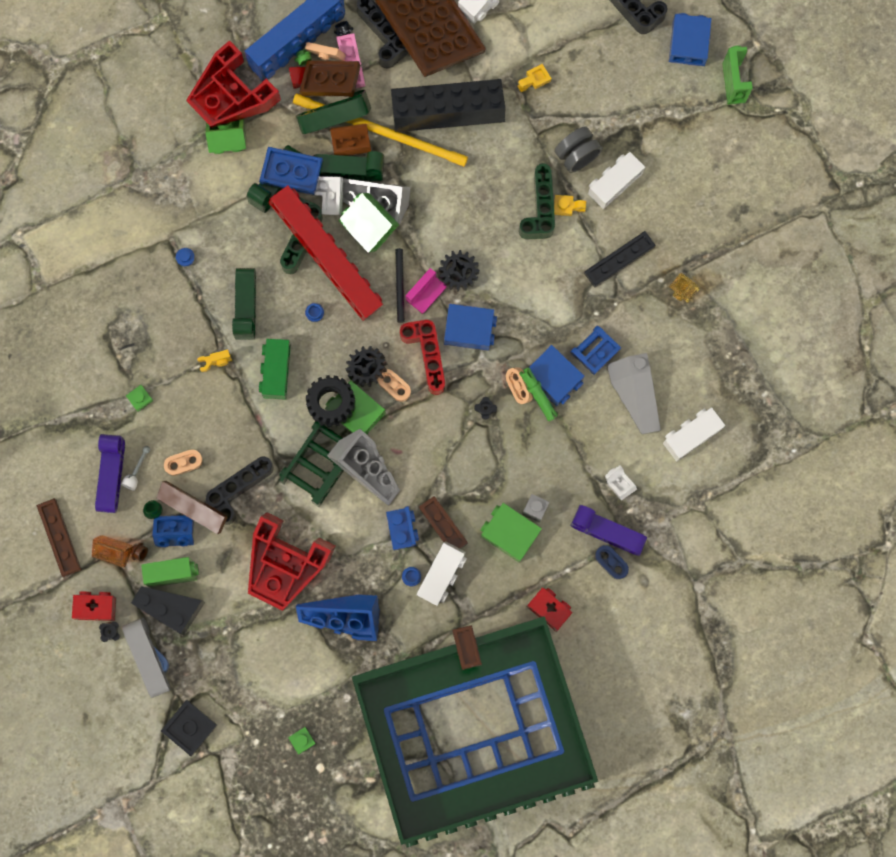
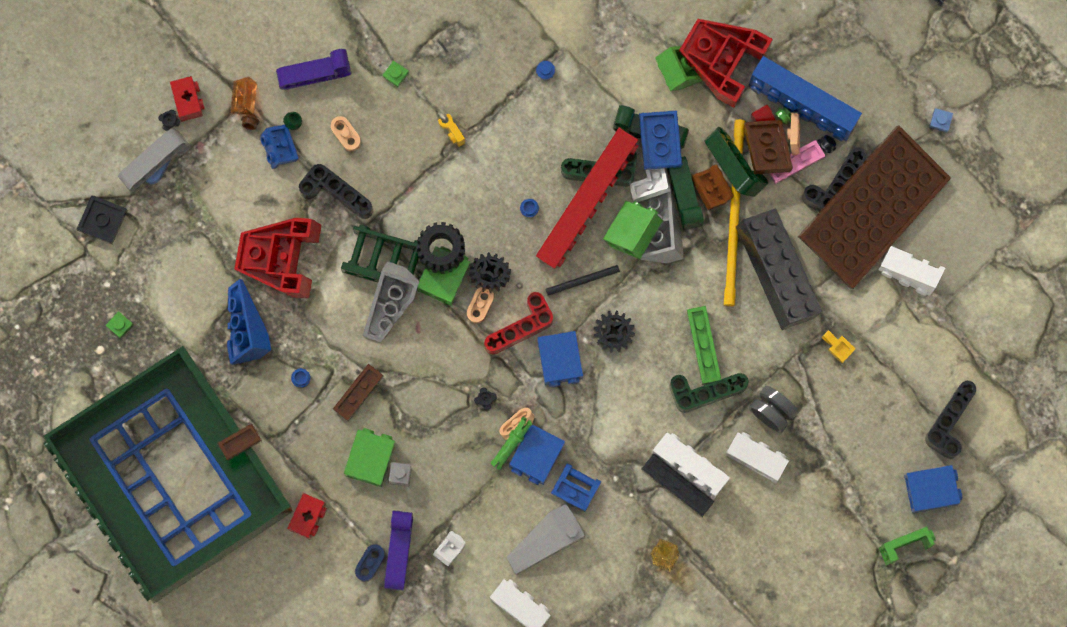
camera: 75 degrees right, 0 degrees up
reddish brown tile [36,498,82,578] -> none
hinge [121,446,150,491] -> none
black wedge [131,586,205,636] -> none
bright green brick [141,557,199,588] -> none
tile [156,481,228,534] -> none
dark green beam [232,268,256,340] -> none
green brick [259,339,291,400] -> none
blue bracket [386,506,419,551] -> none
dark pink panel [406,268,447,314] -> none
white brick [417,541,467,606] -> none
yellow plate [554,195,586,216] -> none
none -> white wedge [652,433,730,500]
none -> bright green plate [687,306,721,385]

